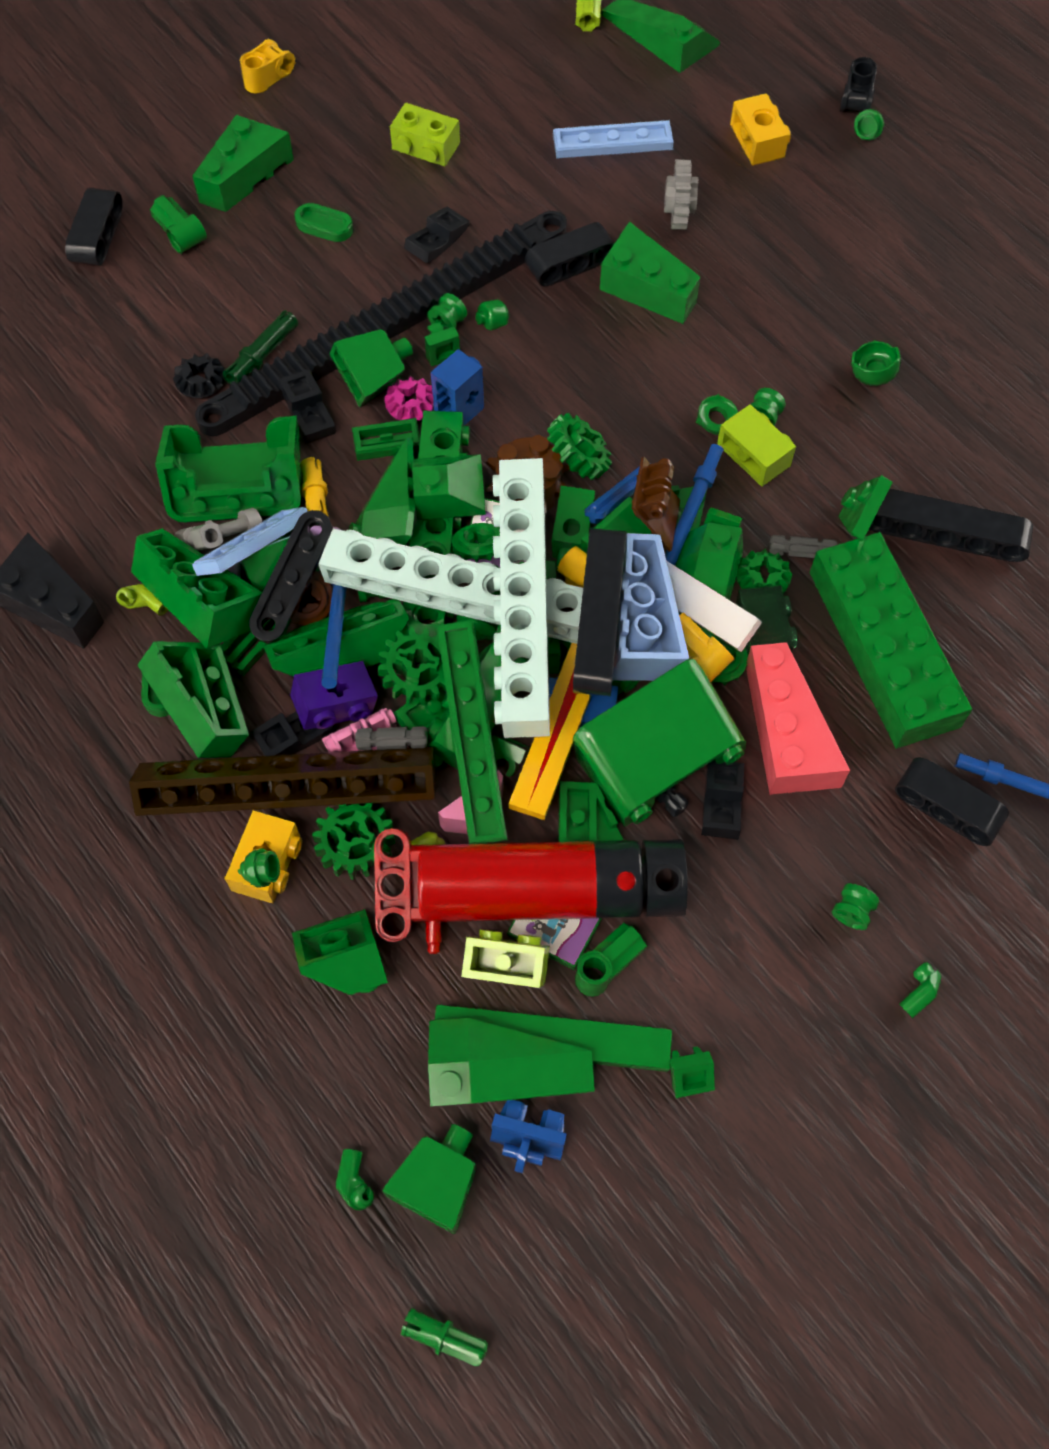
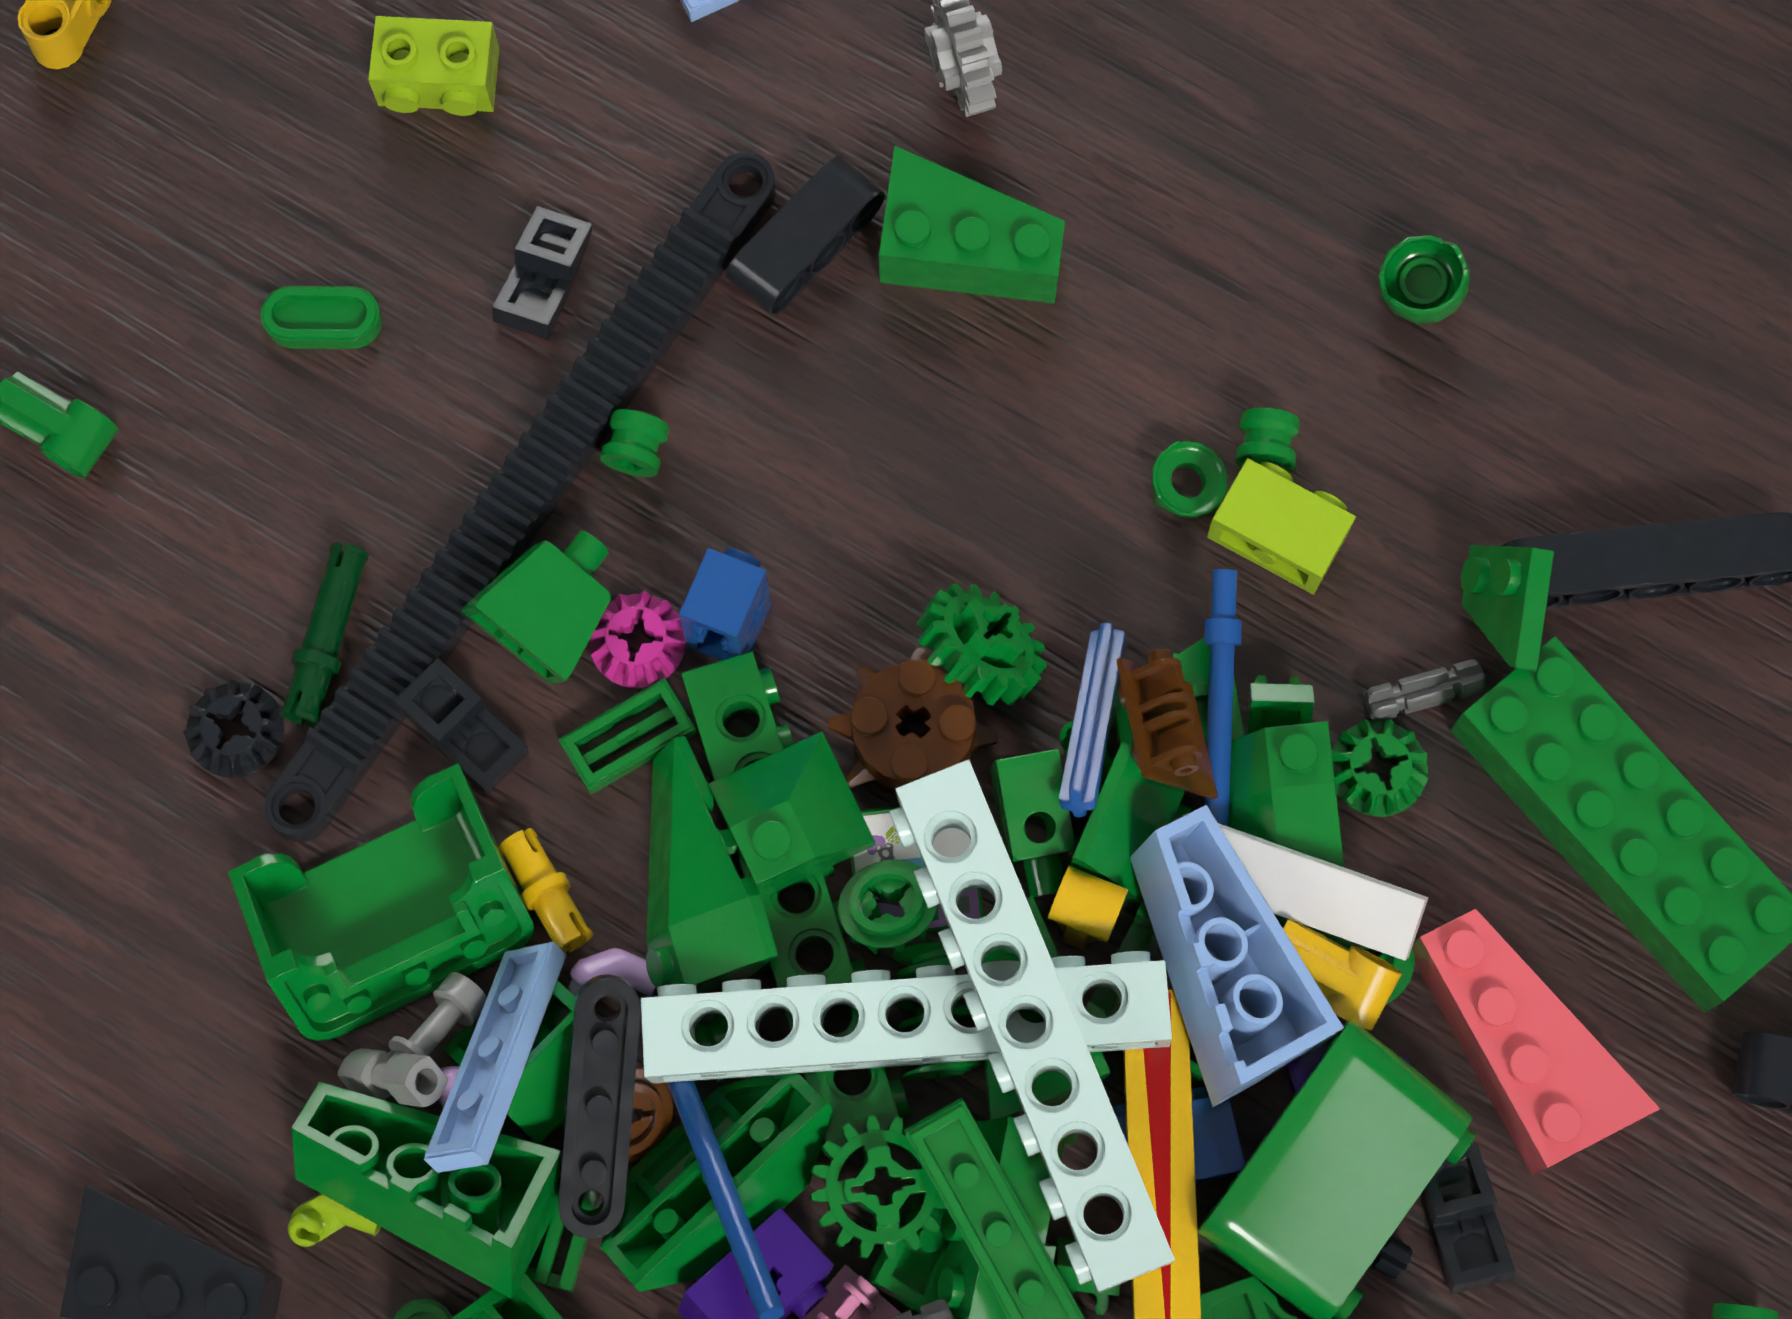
camera: 20 degrees left, 10 degrees up
green wedge [192,115,294,212] -> none
green tile [424,322,460,367] -> none
green piece [475,300,509,330] -> none
black beam [573,528,627,696] -> none
clear green brick [736,585,798,655] -> none

